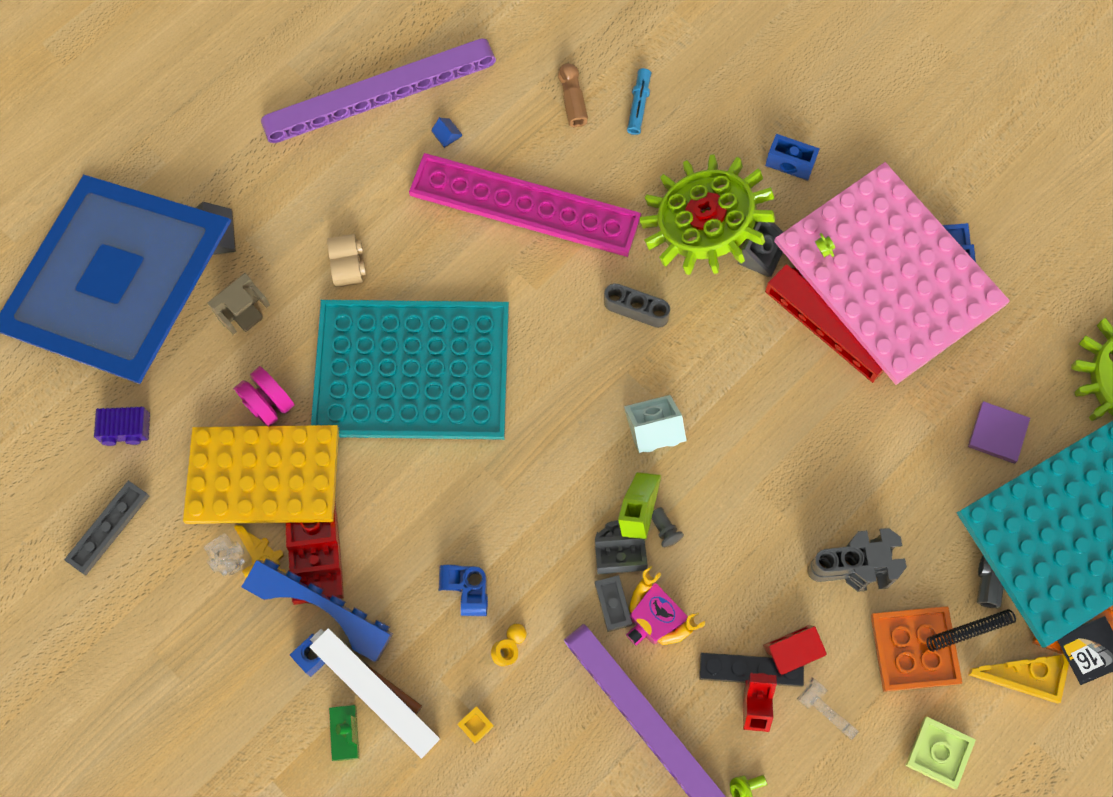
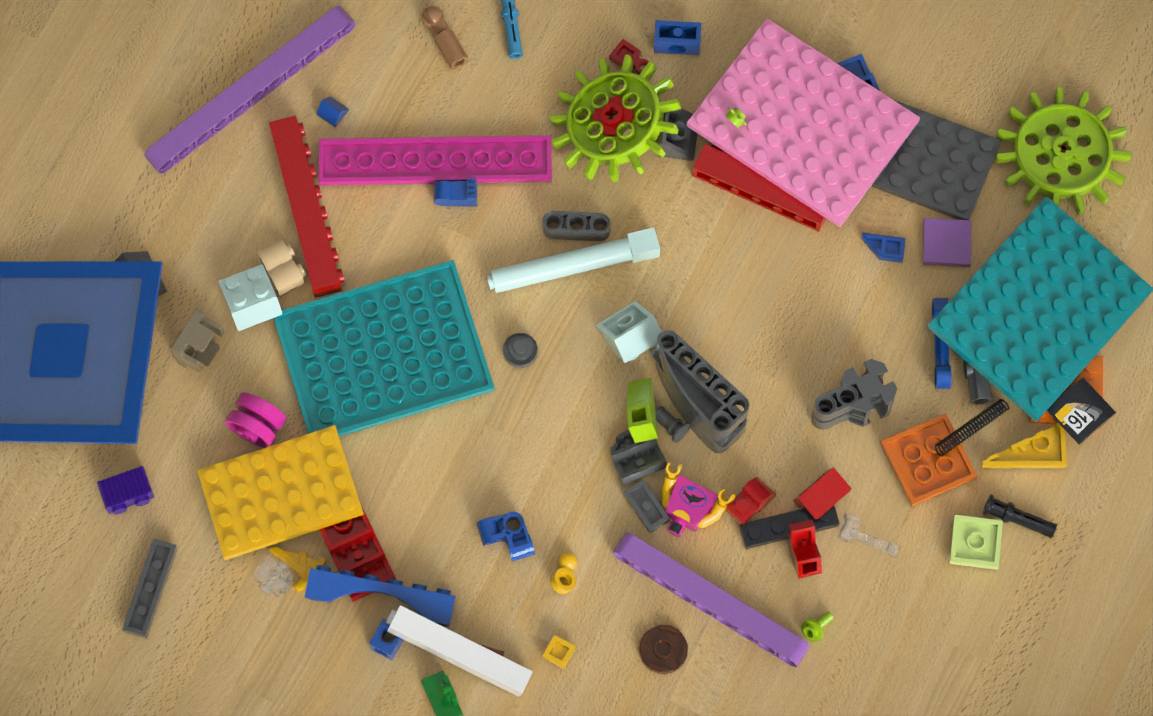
camera: 20 degrees left, 0 degrees up
none -> light aqua brick [218,264,282,331]
none -> red brick [269,115,345,298]
none -> blue leg [434,178,477,207]
none -> light aqua brick [487,227,660,293]
none -> dark grey plate [503,333,538,368]
none -> red plate [609,39,649,75]
none -> reddish brown tile [639,625,688,674]
none -> dark grey panel [651,330,749,453]
none -> red brick [725,477,776,526]
none -> blue tile [861,233,906,263]
none -> dark grey plate [871,100,1001,220]
none -> blue piece [932,298,951,389]
none -> black pin [982,494,1057,539]

